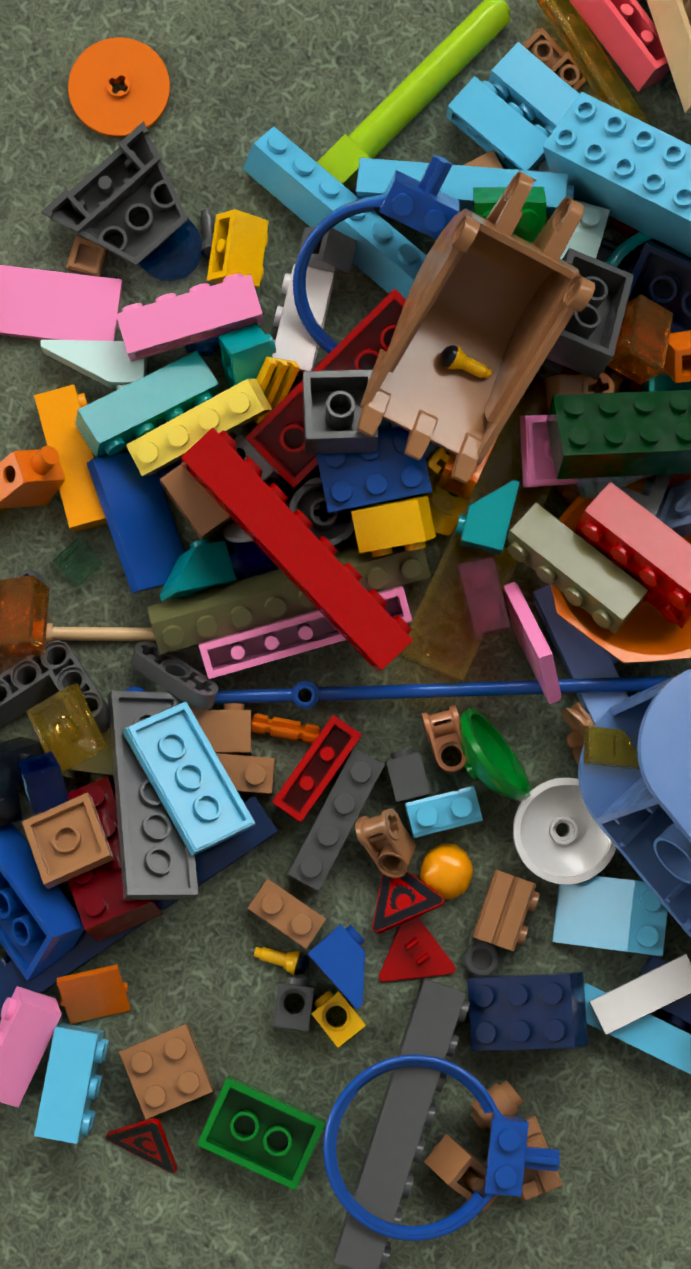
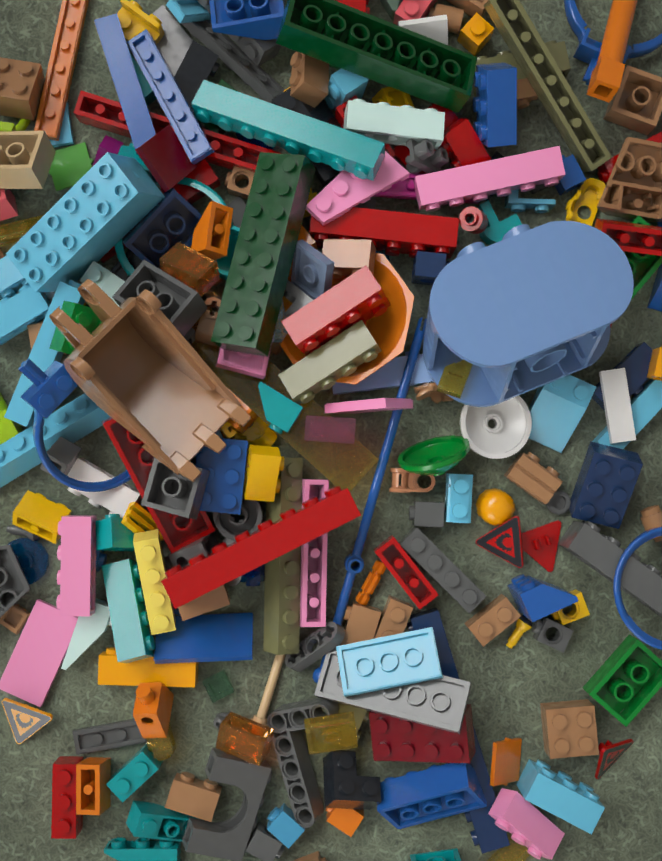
camera: 75 degrees left, 5 degrees up
clear blue brick [17,751,68,814] -> none
medium nougat plate [22,792,114,889] -> none
teal slope [159,538,236,601] -> none
medium nougat piece [355,808,416,878] -> none
yellow piece [441,345,492,379] -> none

